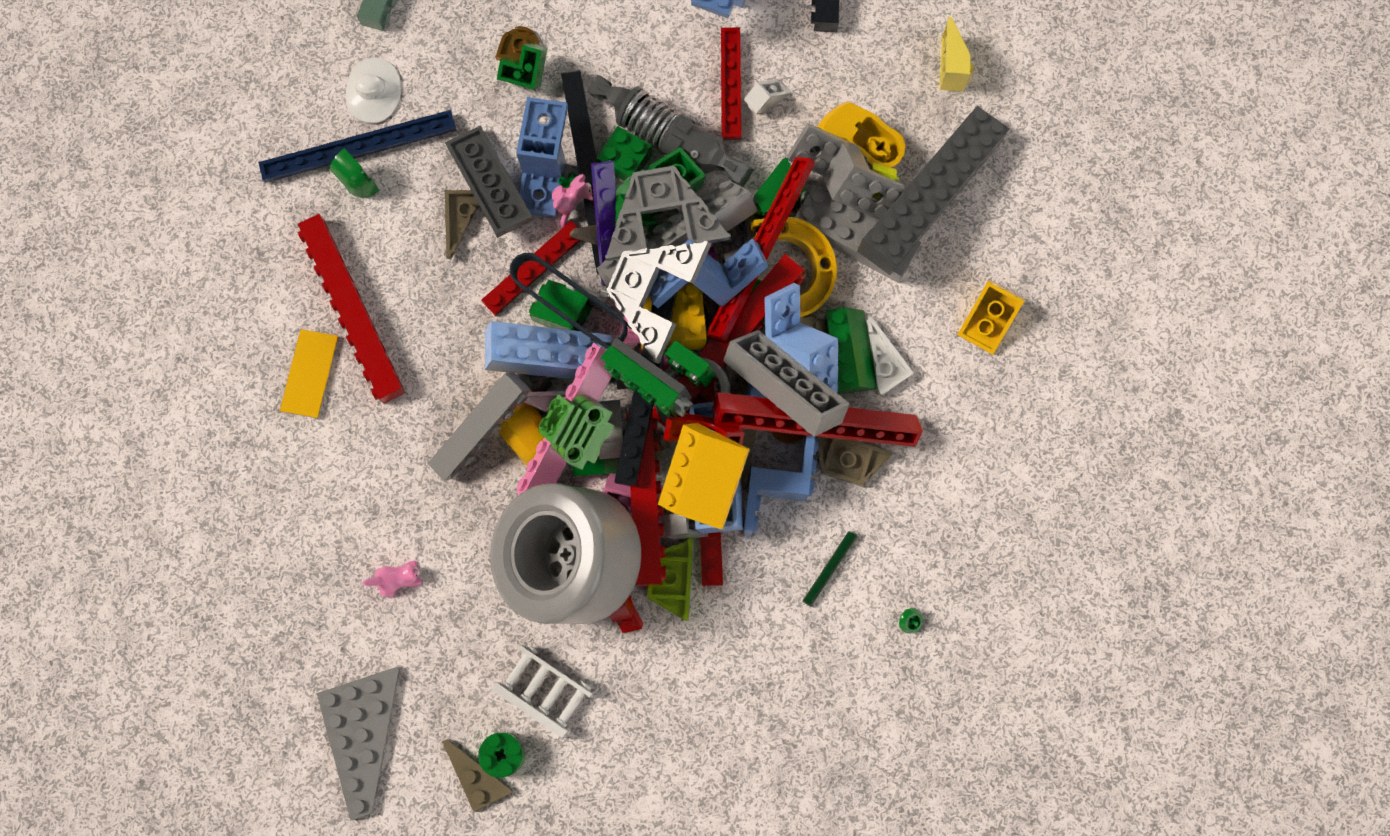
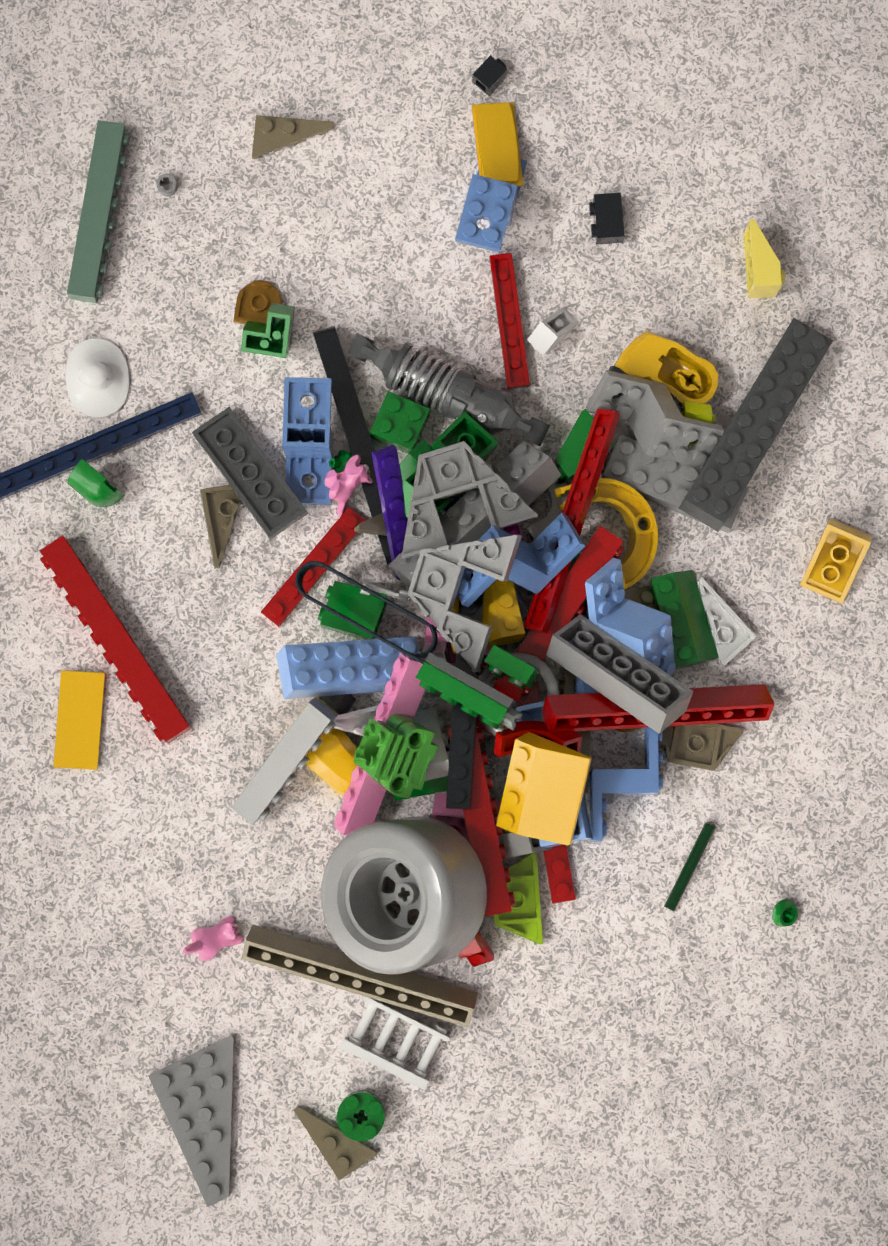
camera: 10 degrees left, 5 degrees up
none -> dark tan brick [241,924,478,1027]

